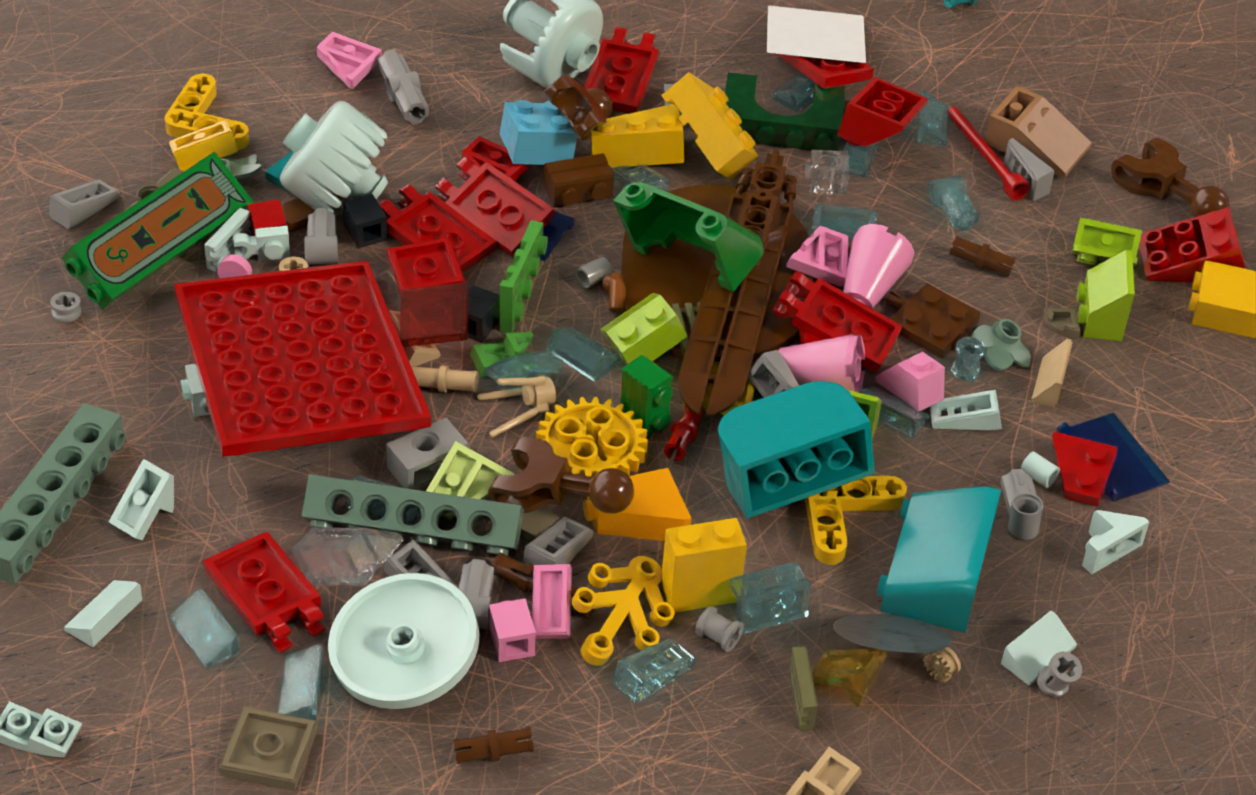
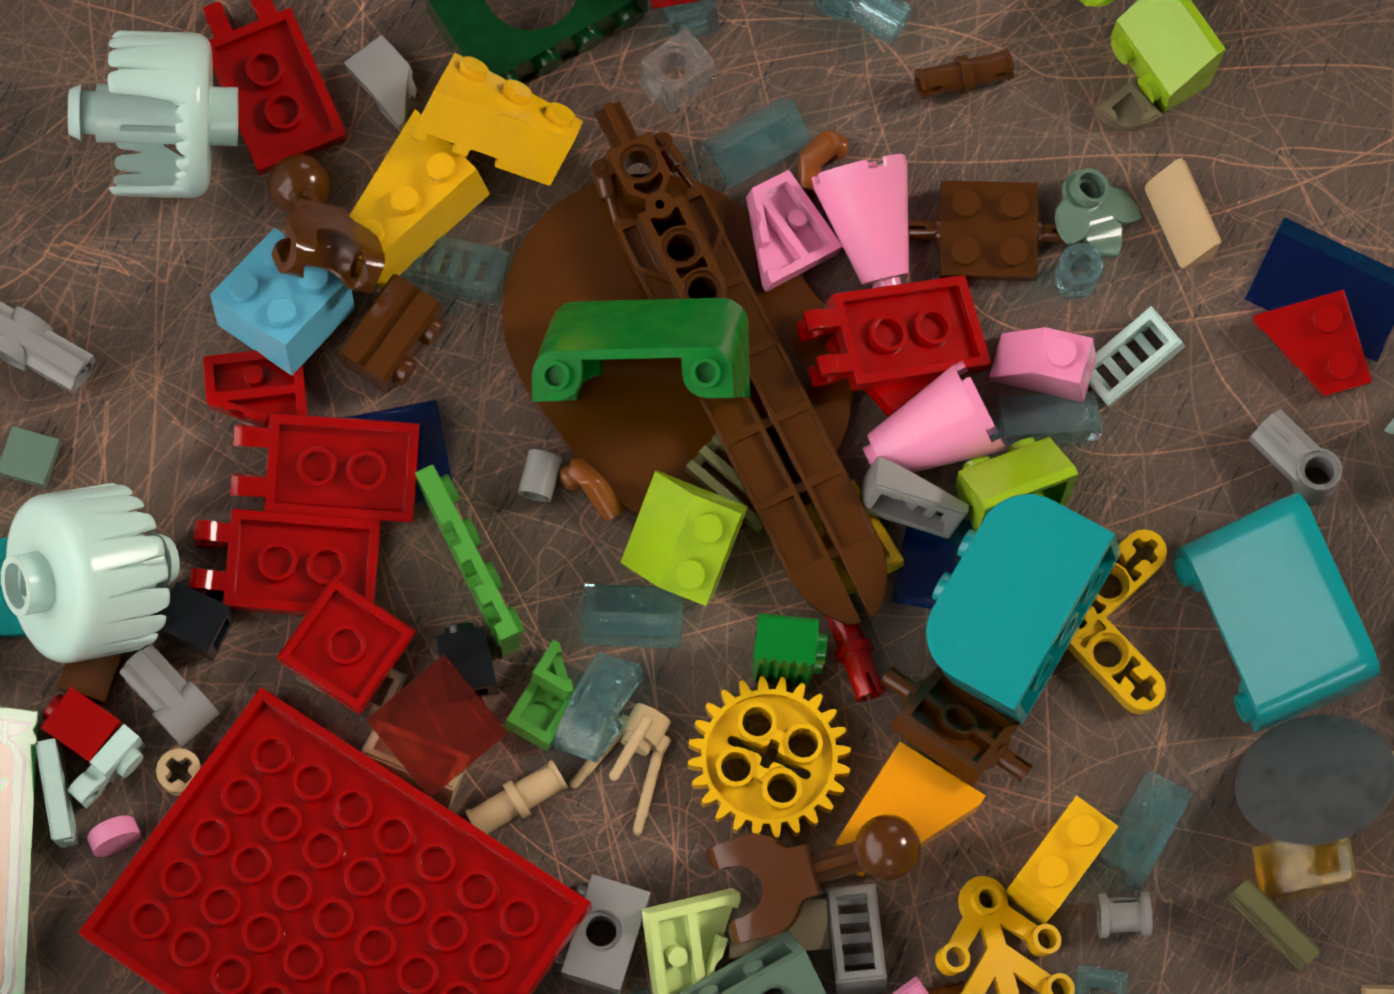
camera: 40 degrees left, 30 degrees up
light aqua hinge [1021,451,1060,488] -> none
none -> reddish brown plate [880,666,1033,787]

